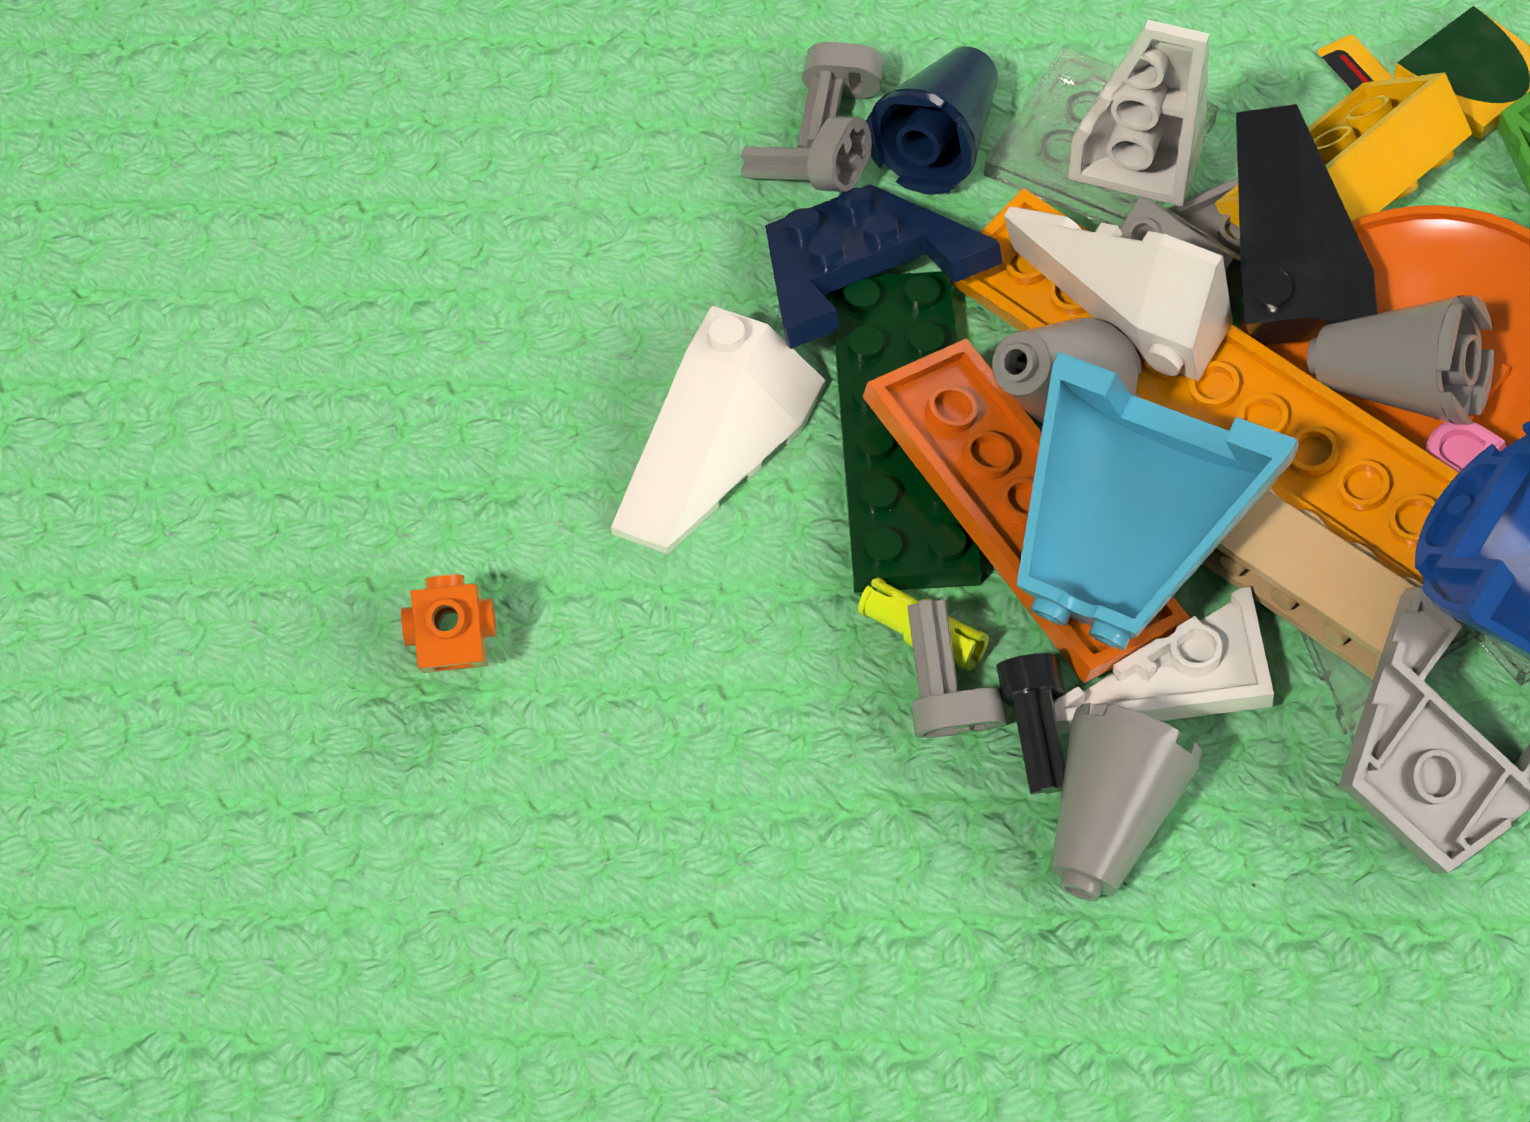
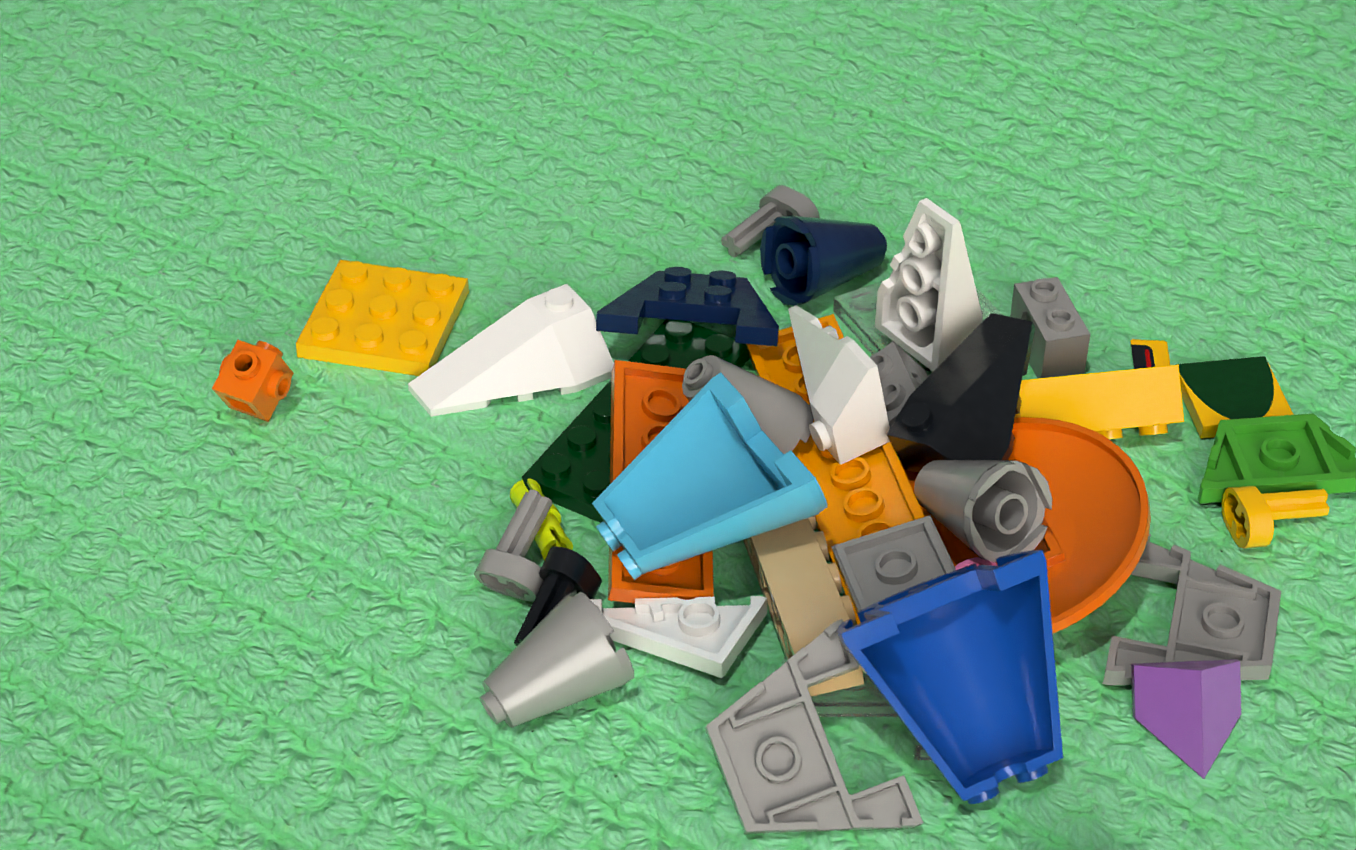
camera: 30 degrees right, 15 degrees down
light grey piece [740,116,872,192] -> none
none -> yellow plate [296,260,469,376]
none -> light grey tile [831,515,956,620]
none -> light grey brick [1010,277,1090,379]

